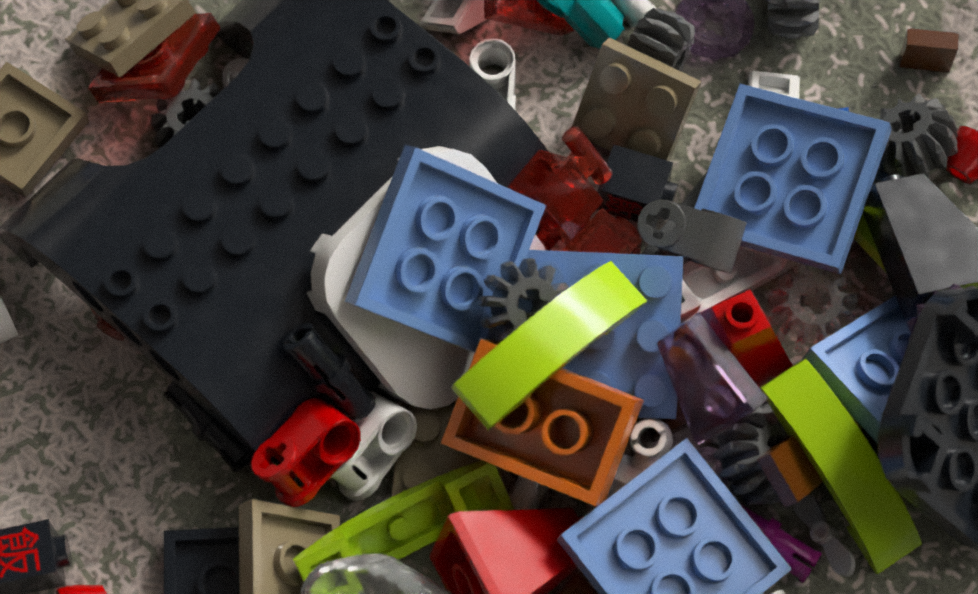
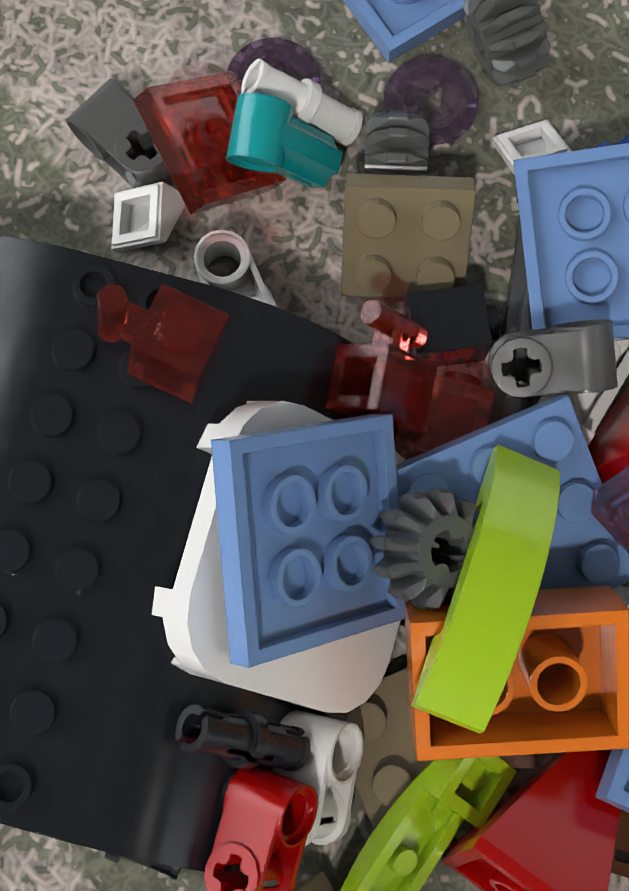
camera: 30 degrees left, 10 degrees up
none -> clear red brick [97,283,229,404]

